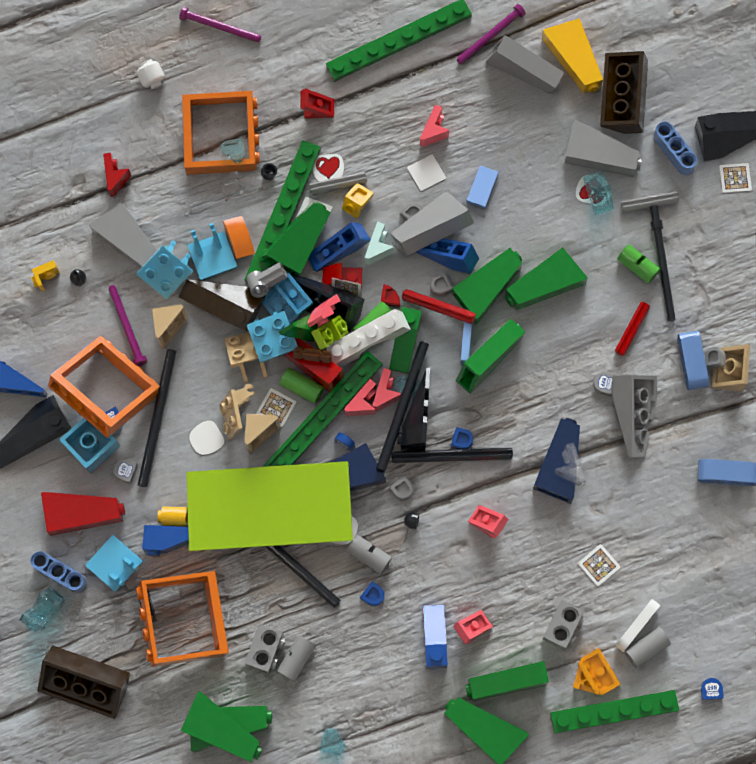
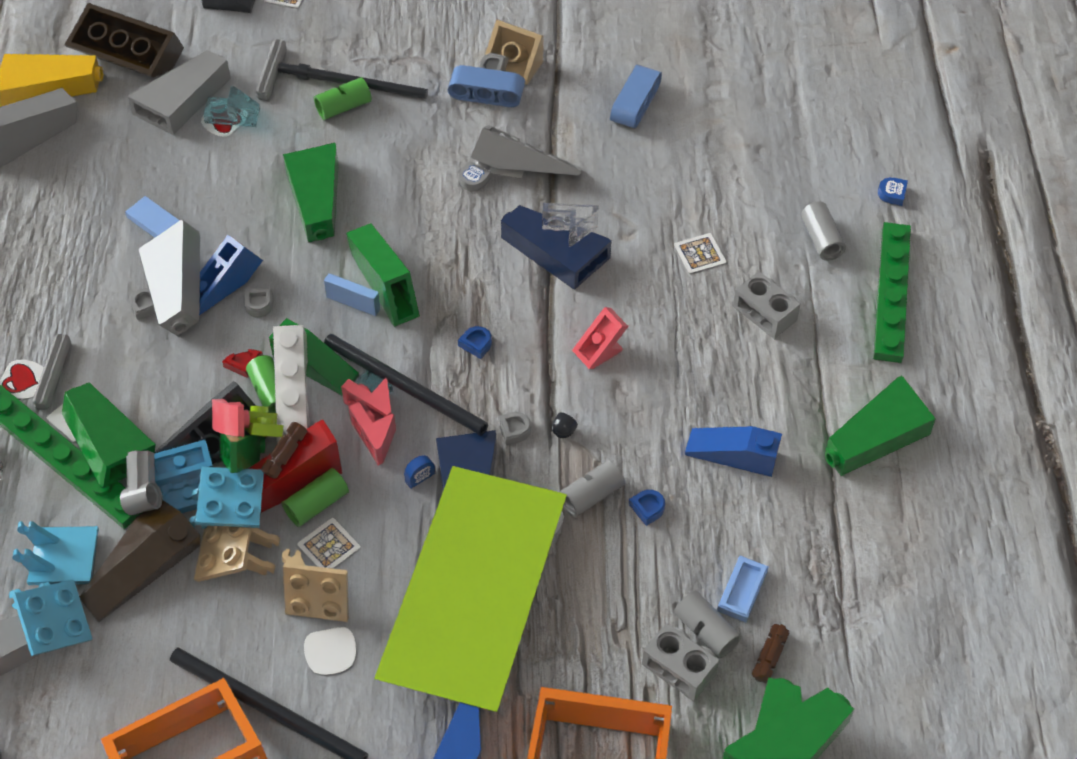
camera: 75 degrees left, 20 degrees down
magenta bar [108,285,148,366] -> none
tan slope [152,304,188,349] -> none
yellow brick [157,507,188,527] -> none
orange slope [223,216,255,259] -> none
tan slope [245,414,281,454] -> none
green plate [262,351,383,467] -> none
black piece [265,545,341,608] -> none
blue slope [308,222,371,272] -> none
clear light blue tile [319,728,345,755] -> none
red slope [322,263,363,289] -> none
sticker [332,278,361,297] -> none
yellow bracket [342,183,373,218] -> none
light aqua slope [365,222,394,265] -> none
black axle [391,448,513,463] -> none
black wedge [397,368,430,451] -> none
red axle [402,289,476,324] -> none
white sticker [407,154,446,191] -> none
coral slope [420,105,449,147] -> none
green slope [452,248,522,324] -> none
coral slope [453,610,493,644] -> none
green slope [465,661,549,701] -> none
light orange slope [573,648,621,695] -> none
red axle [615,302,650,356] -> none
white beam [615,599,660,652] -> none
medium blue beam [654,121,697,175] -> none
none -> light blue tile [717,556,769,623]
none -> reddish brown axle [752,624,789,683]

